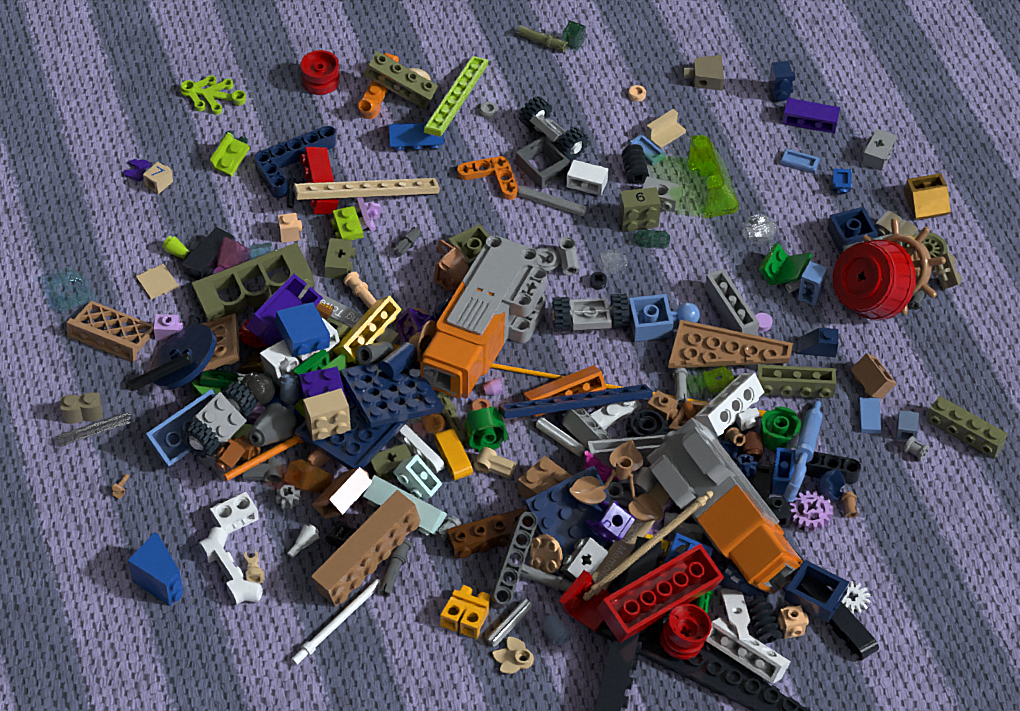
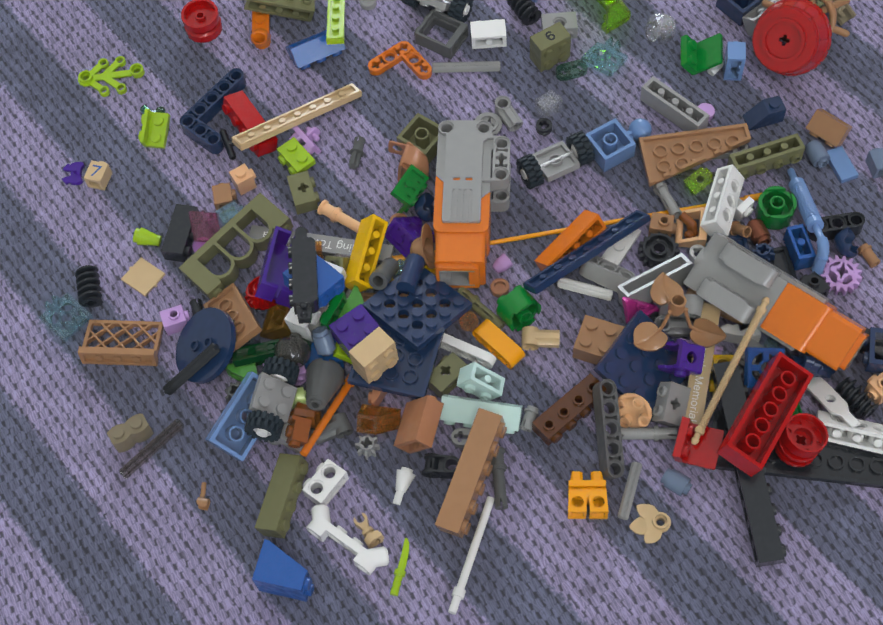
camera: 15 degrees left, 10 degrees up
none -> black piece [75,265,103,308]
none -> medium nougat brick [212,182,237,213]
none -> olive brick [255,453,309,539]
none -> black hinge [288,226,319,324]
none -> green bracket [390,164,429,213]
none -> lime piece [390,538,409,596]
none -> clear light blue piece [580,37,628,77]
none -> sand blue brick [805,140,830,168]

